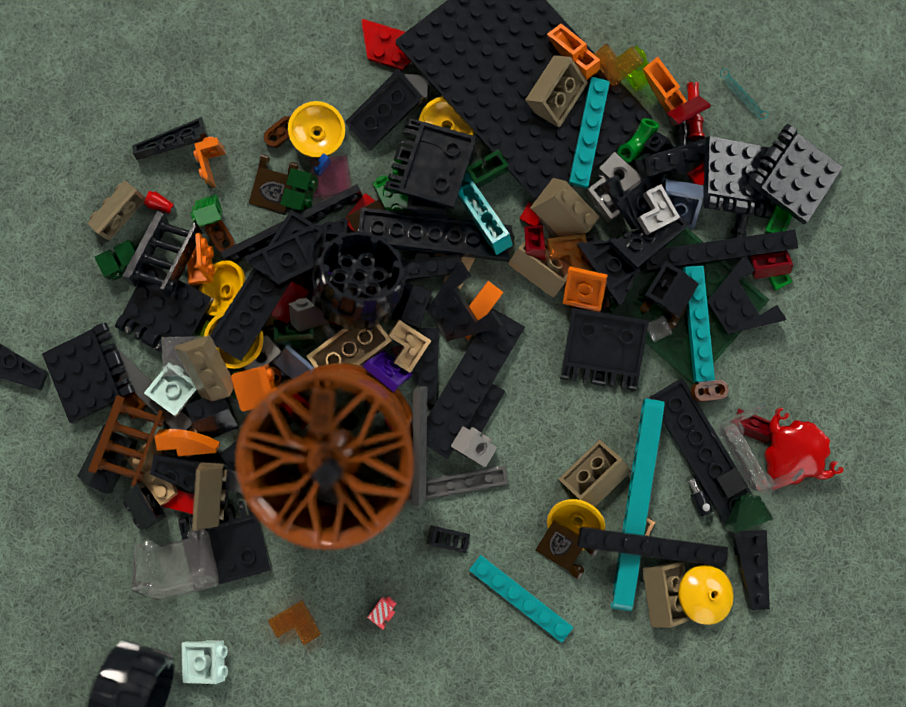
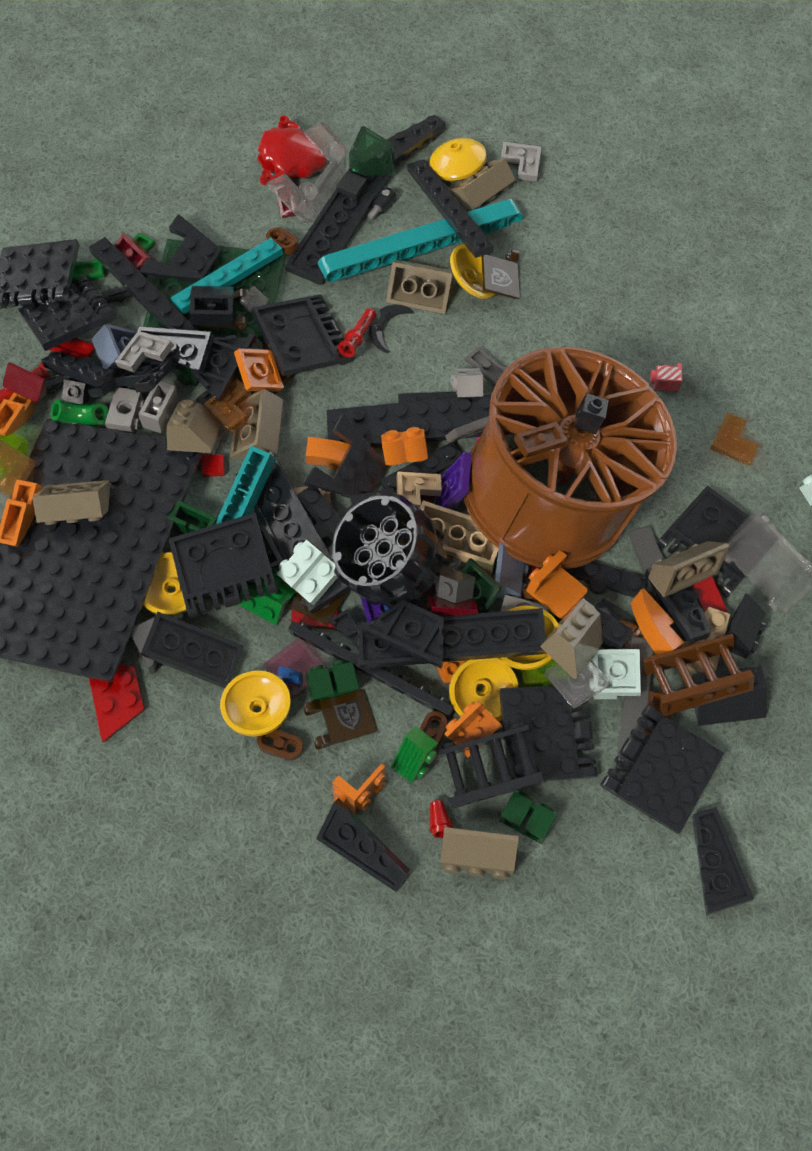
camera: 125 degrees left, 20 degrees down
teal plate [469,554,574,643] -> none
dark red slope [524,225,546,260] -> none
teal plate [568,77,610,189] -> none
none -> light aqua plate [277,540,337,606]
none -> red pin [338,308,377,357]
none -> black piece [369,304,414,353]
none -> orange brick [381,427,428,465]
none -> light grey plate [501,142,541,181]

